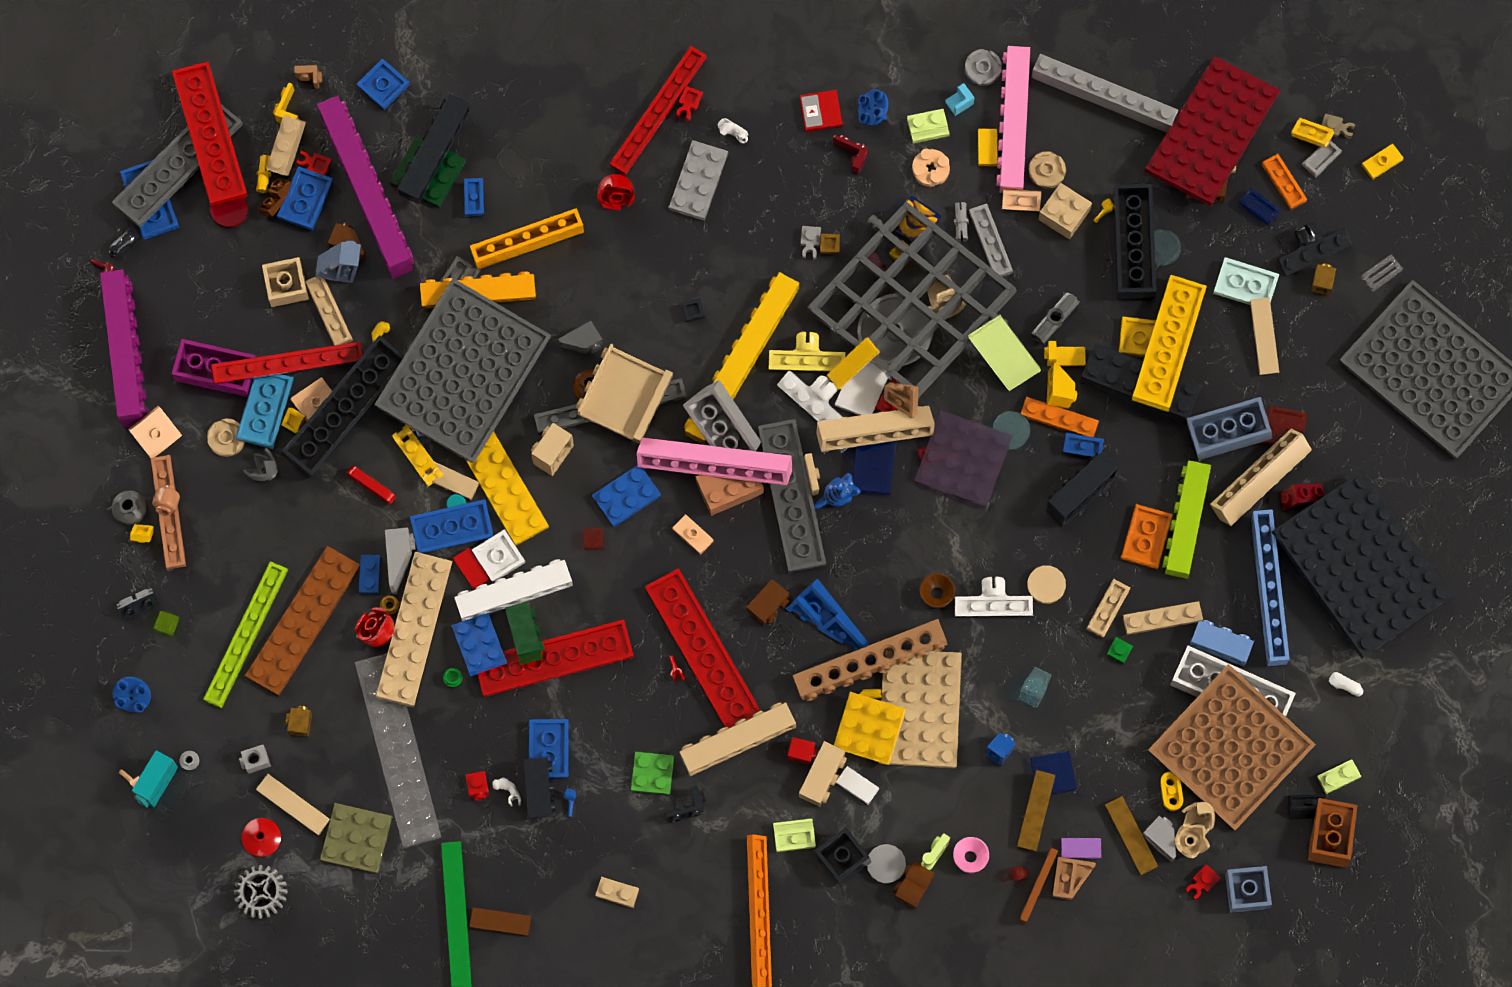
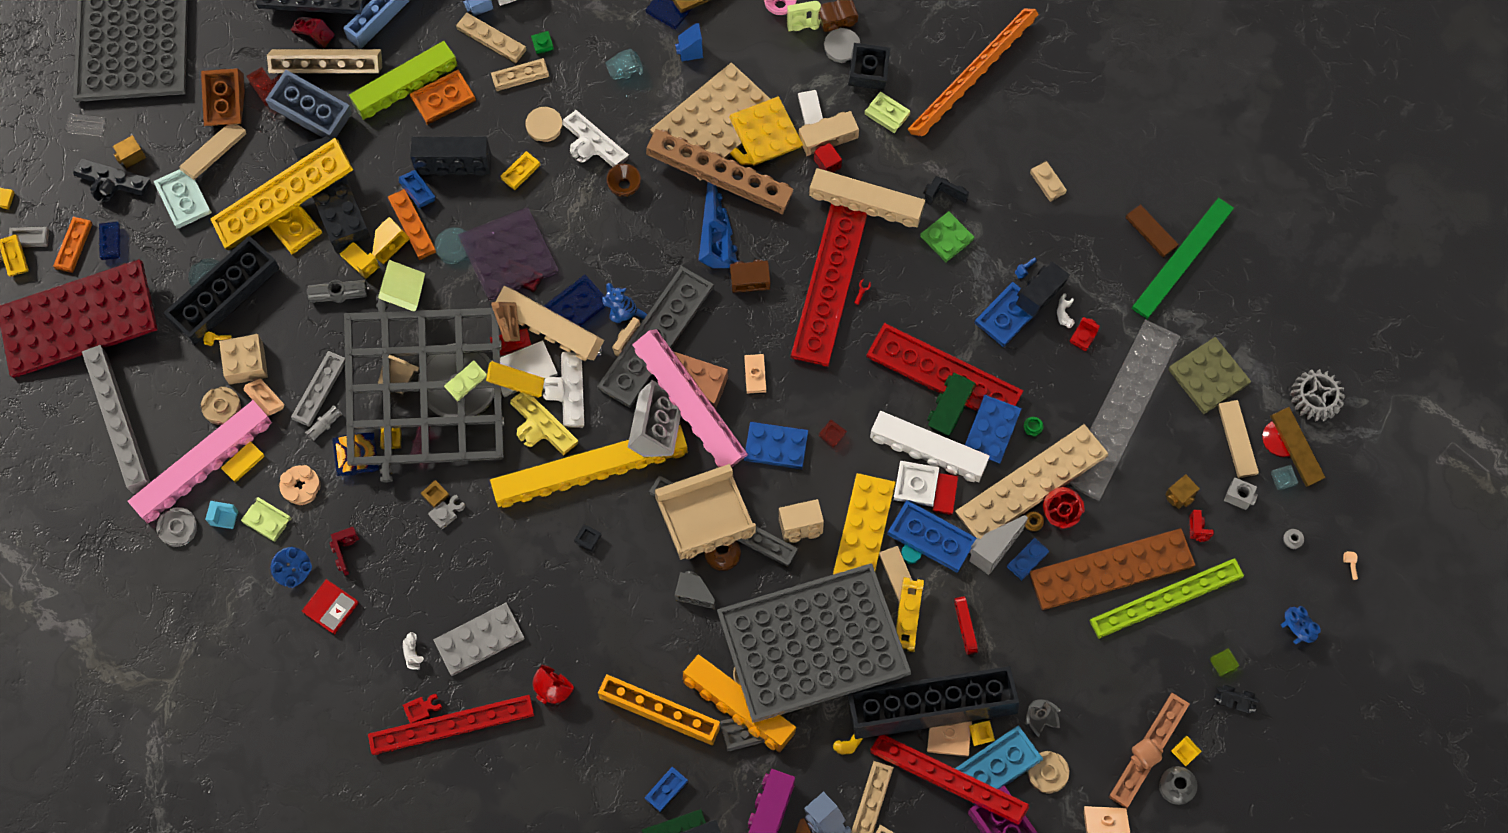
camera: 135 degrees left, 5 degrees down
teal brick [132,750,178,807] -> none
none -> dark orange slope [201,68,245,126]
none -> yellowish green plate [444,361,487,402]
none -> yellow plate [501,151,540,190]
none -> red bracket [1189,510,1214,542]
none -> pearl gold tile [1270,407,1325,487]
none -> clear light blue plate [1271,465,1298,491]

